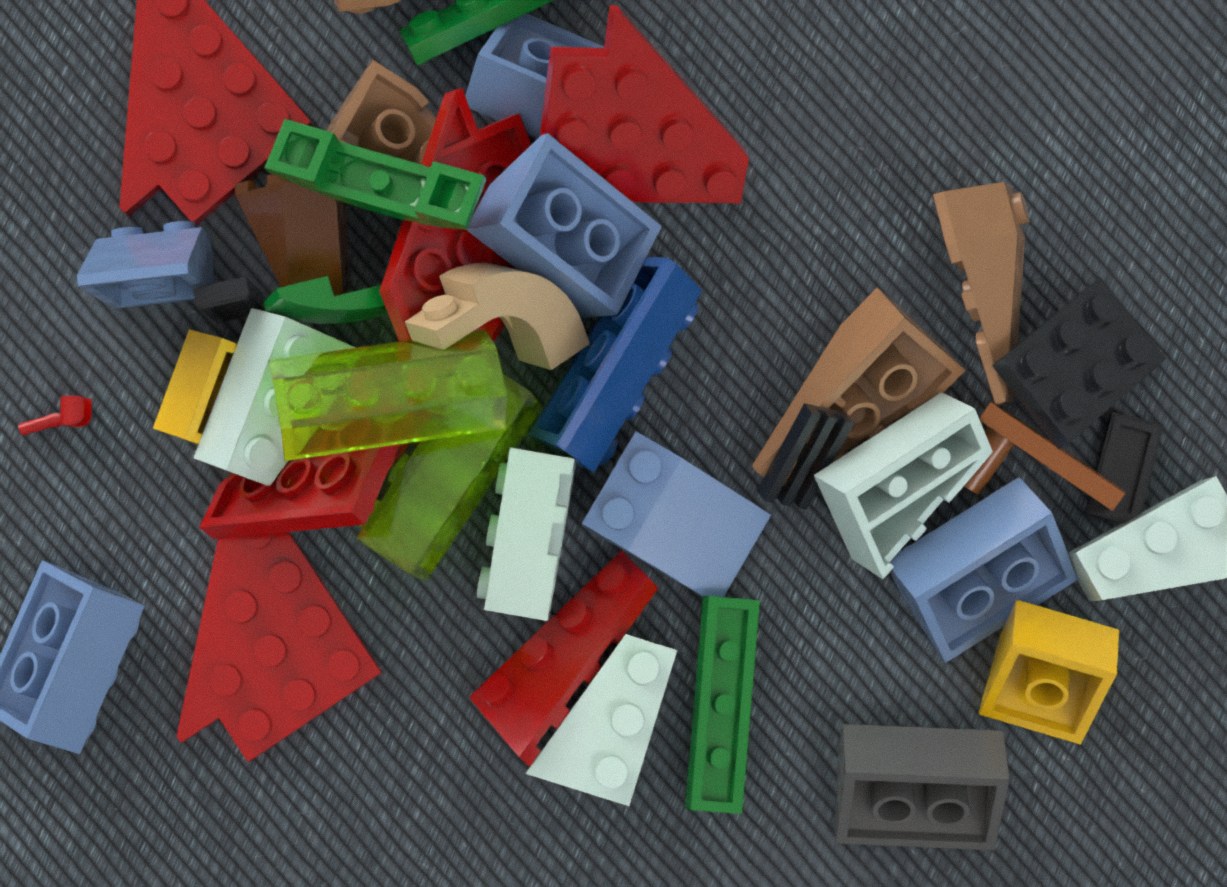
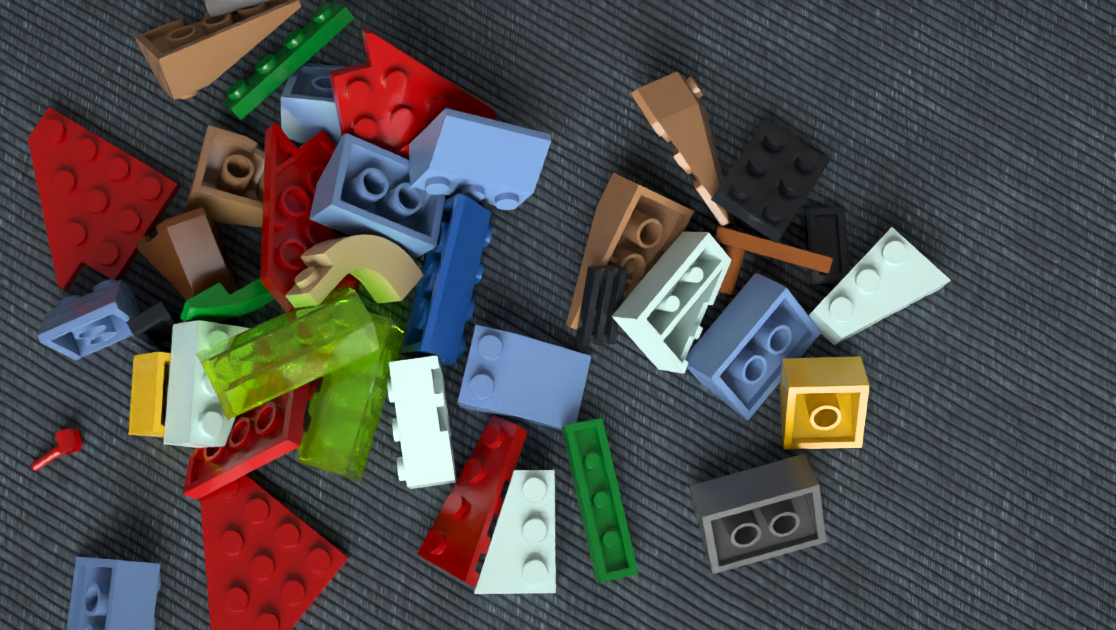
camera: 20 degrees left, 5 degrees down
green slope [265,119,487,230] -> none
none -> medium blue slope [409,108,551,210]

